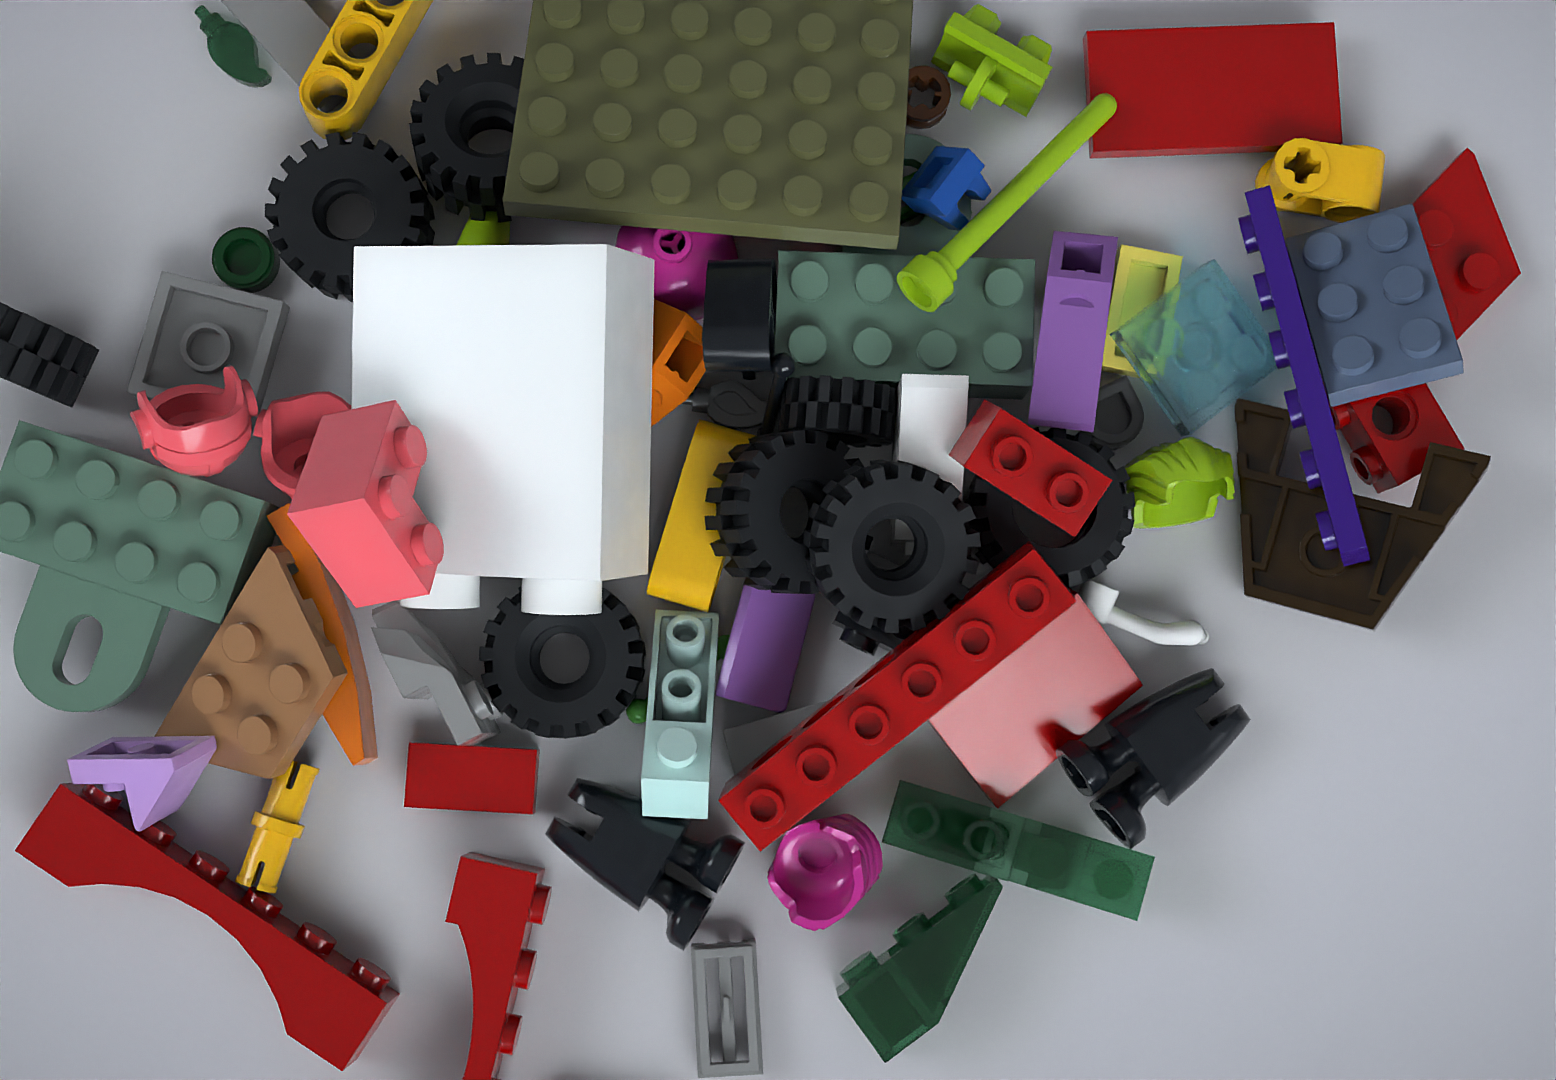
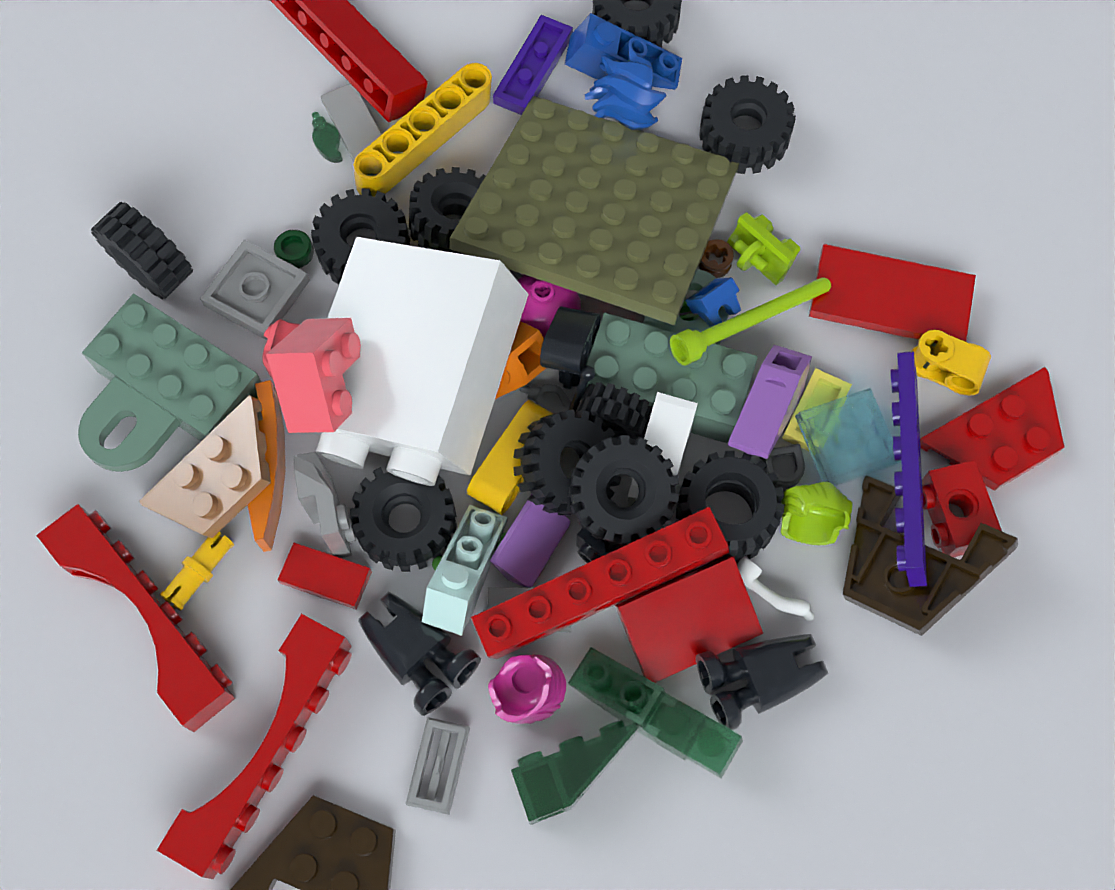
camera: 20 degrees right, 15 degrees down
lavender slope [67,736,217,831] -> none
coral cap [130,365,258,477] -> none
red brick [949,399,1113,537] -> none
sand blue plate [1285,203,1464,407] -> none

